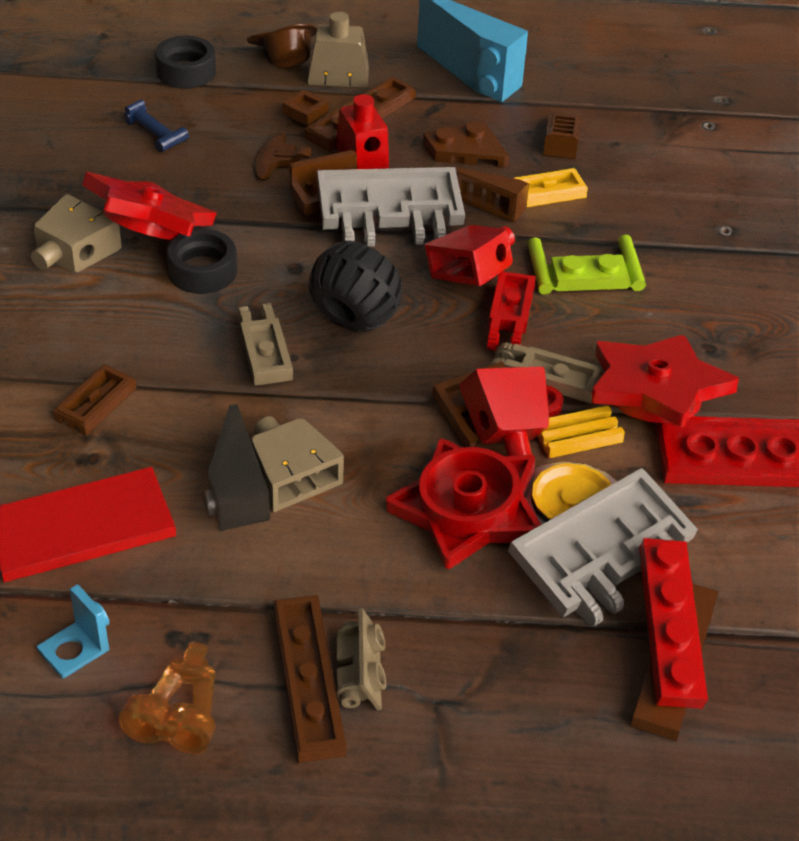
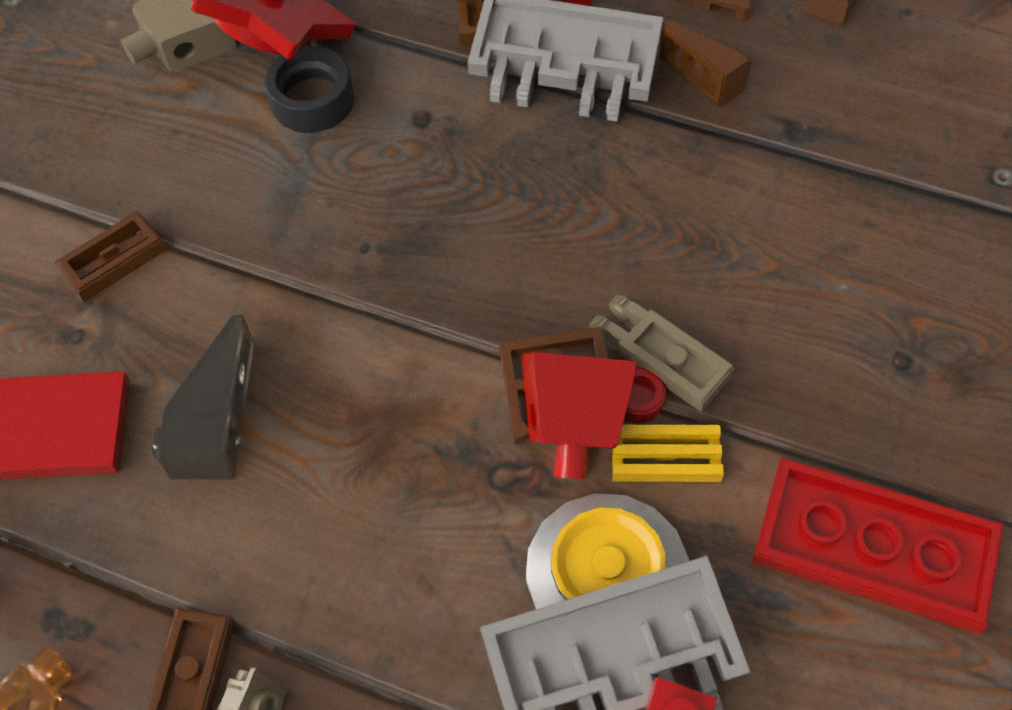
camera: 25 degrees right, 15 degrees up
dark tan hinge [239,303,293,386] -> none
dark tan torso [251,416,344,513] -> none
black wheel [309,241,402,332] -> none
red plate [386,438,541,569] -> none
red torso [424,225,515,286] -> none
red hinge [487,271,536,351] -> none
yellow tile [515,168,588,207] -> none
lime plate [527,234,646,295] -> none
red plate [591,335,739,427] -> none

